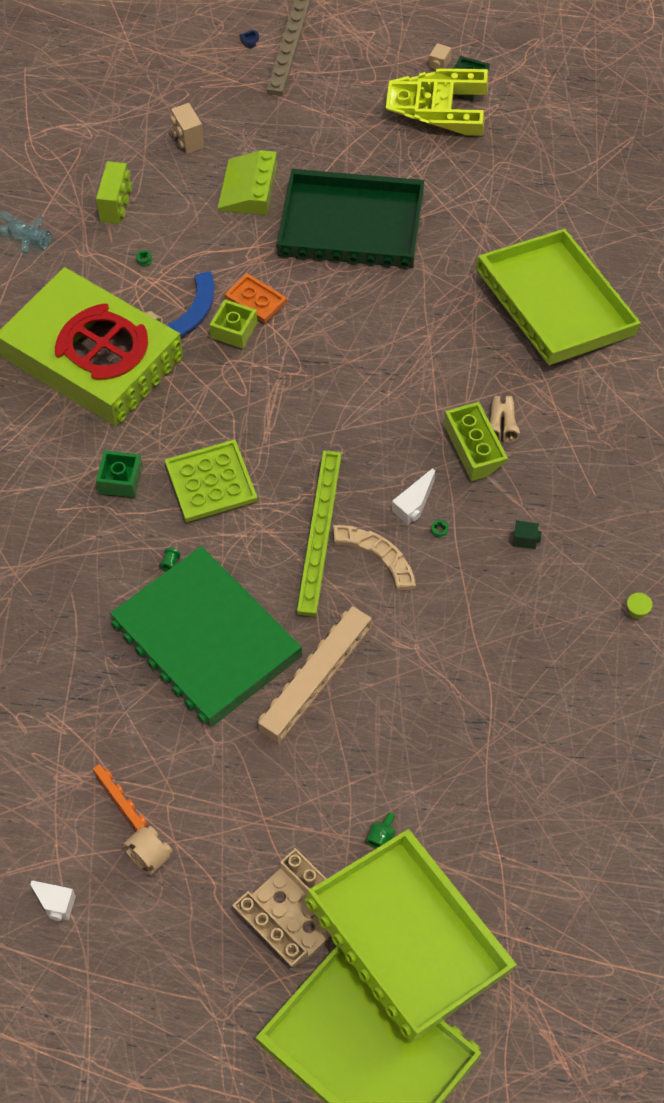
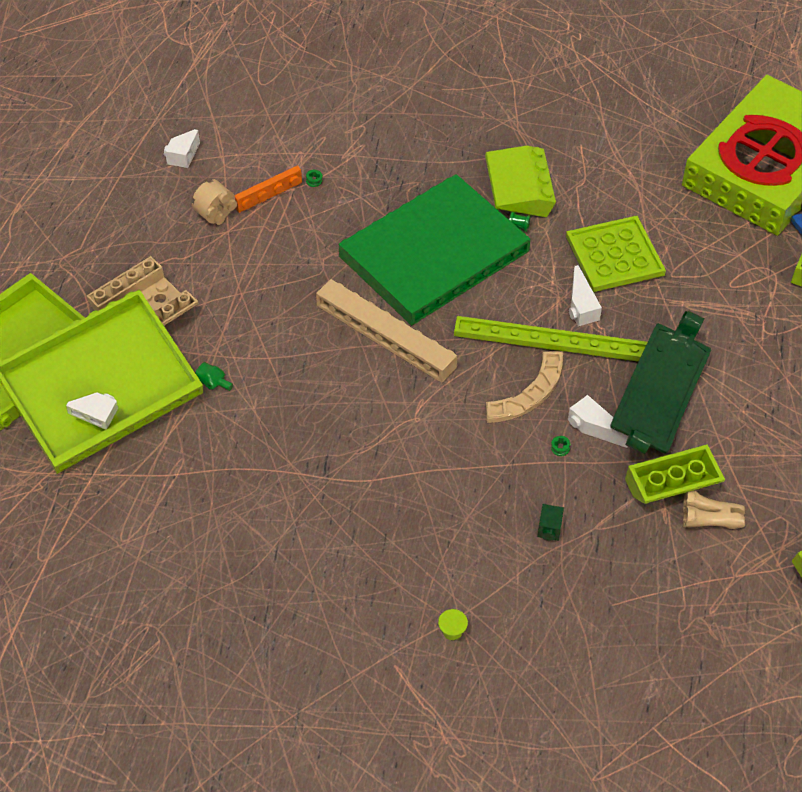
camera: 90 degrees right, 5 degrees down
green brick [96,450,143,498] -> none
none -> white slope [66,392,118,430]
none -> green bush [306,169,323,187]
none -> lime slope [485,146,556,217]
none -> white slope [569,265,602,326]
none -> dark green panel [610,311,711,454]

